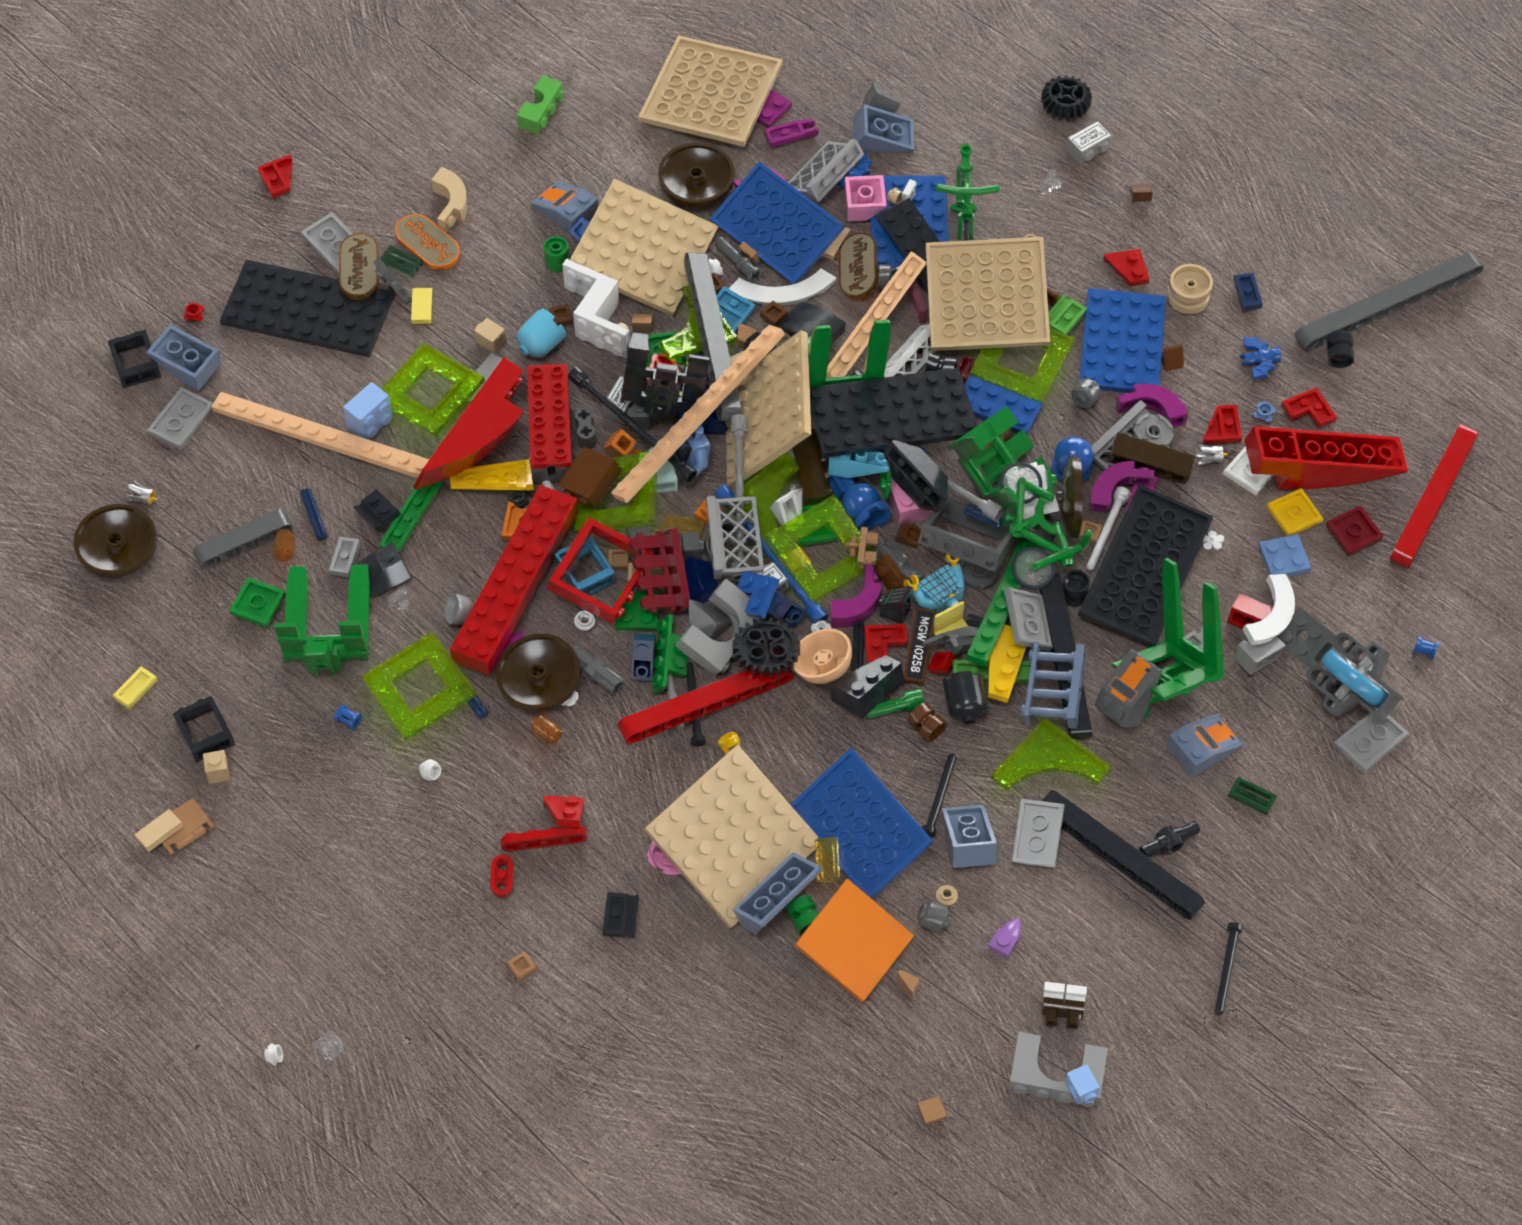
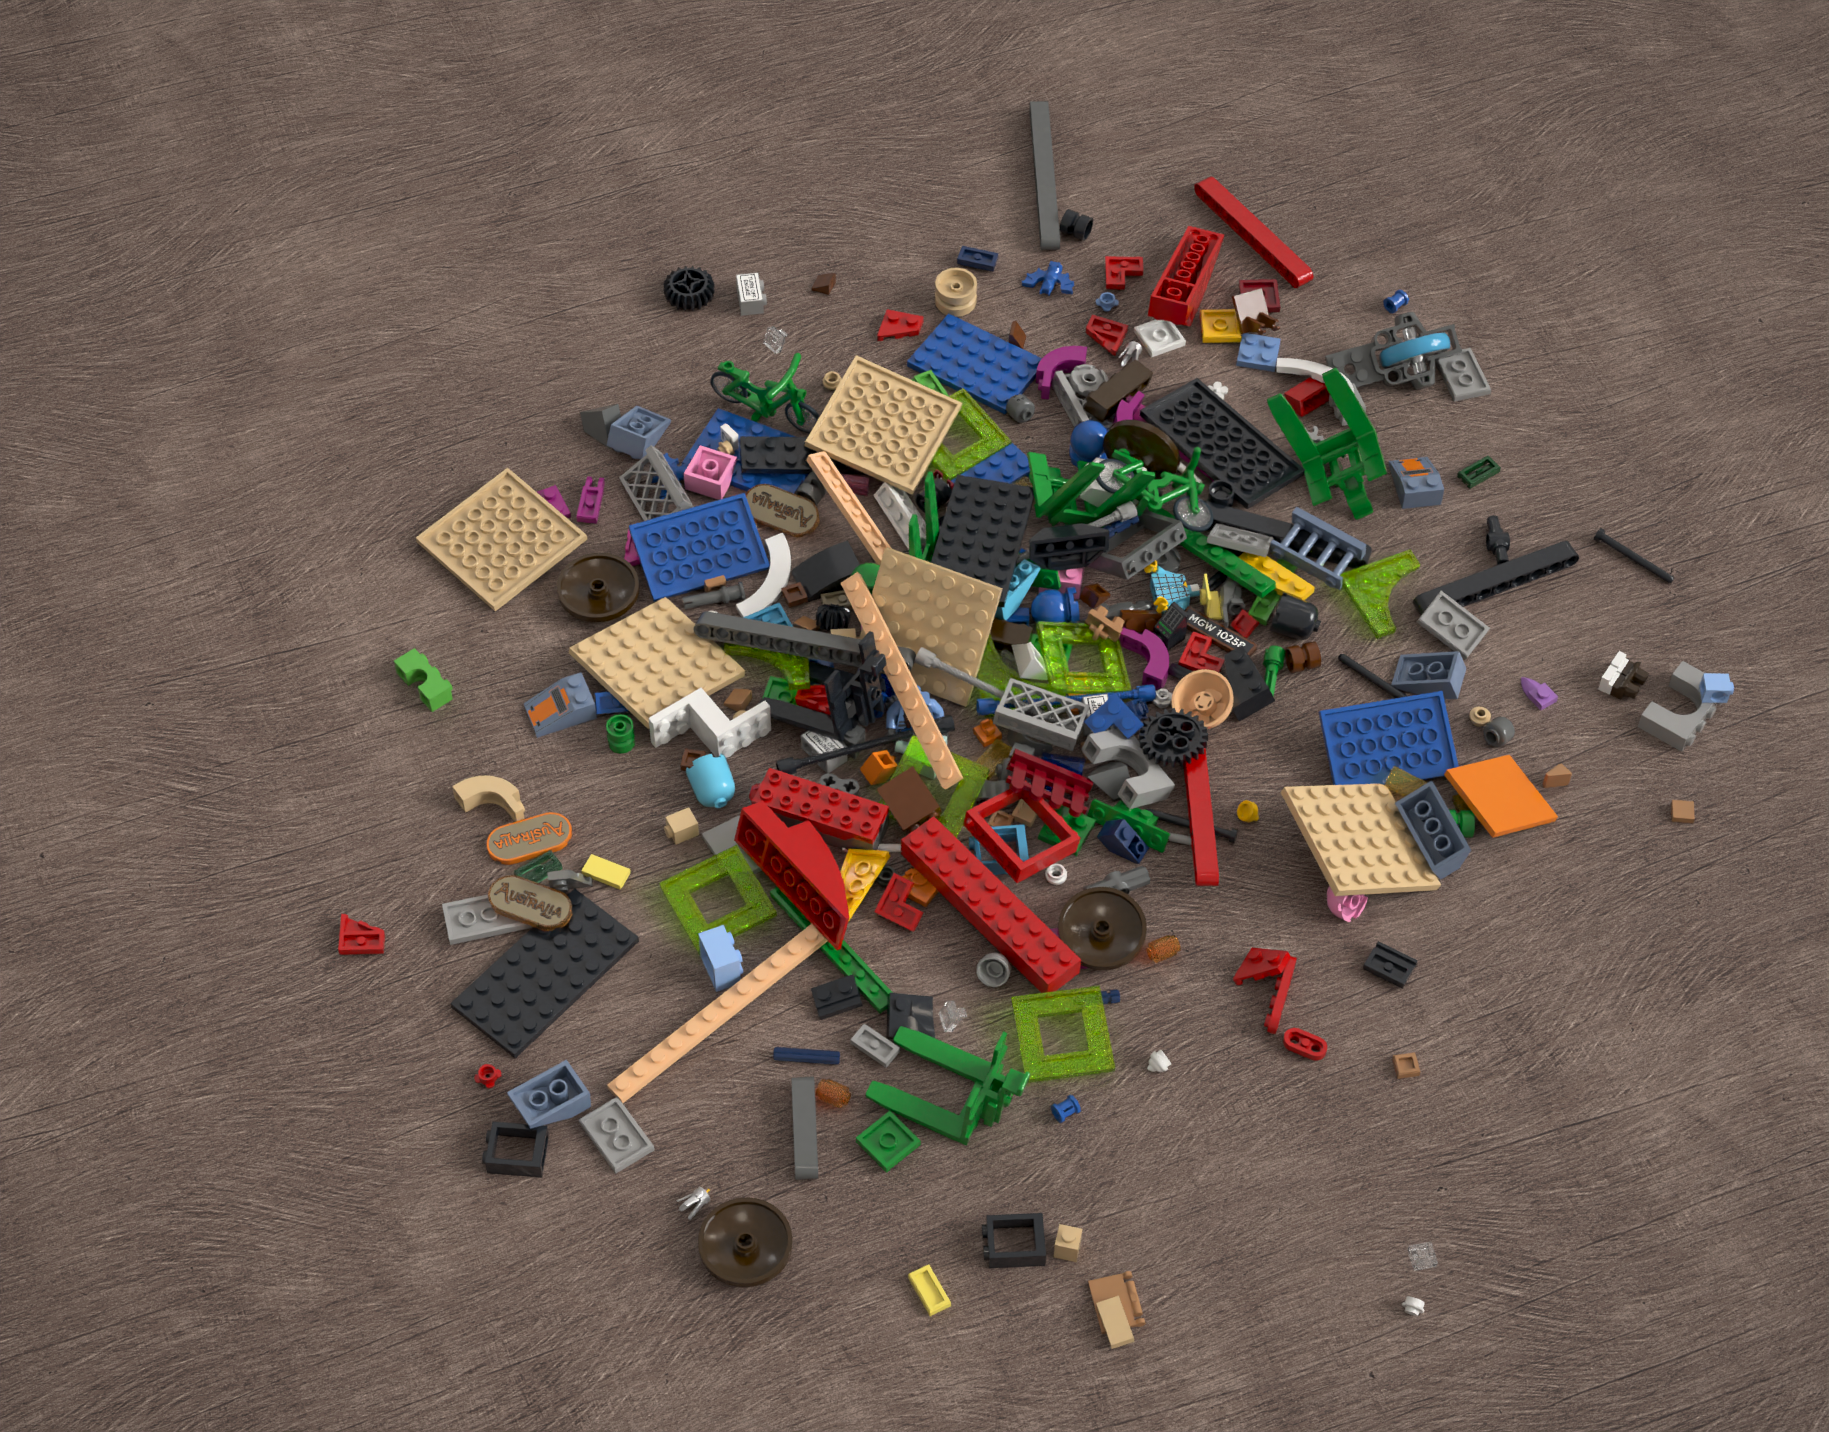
camera: 65 degrees left, 5 degrees down
dark grey slope [1094,649,1162,728] -> none
none -> red plate [874,873,924,932]
none -> plate [1232,288,1280,335]

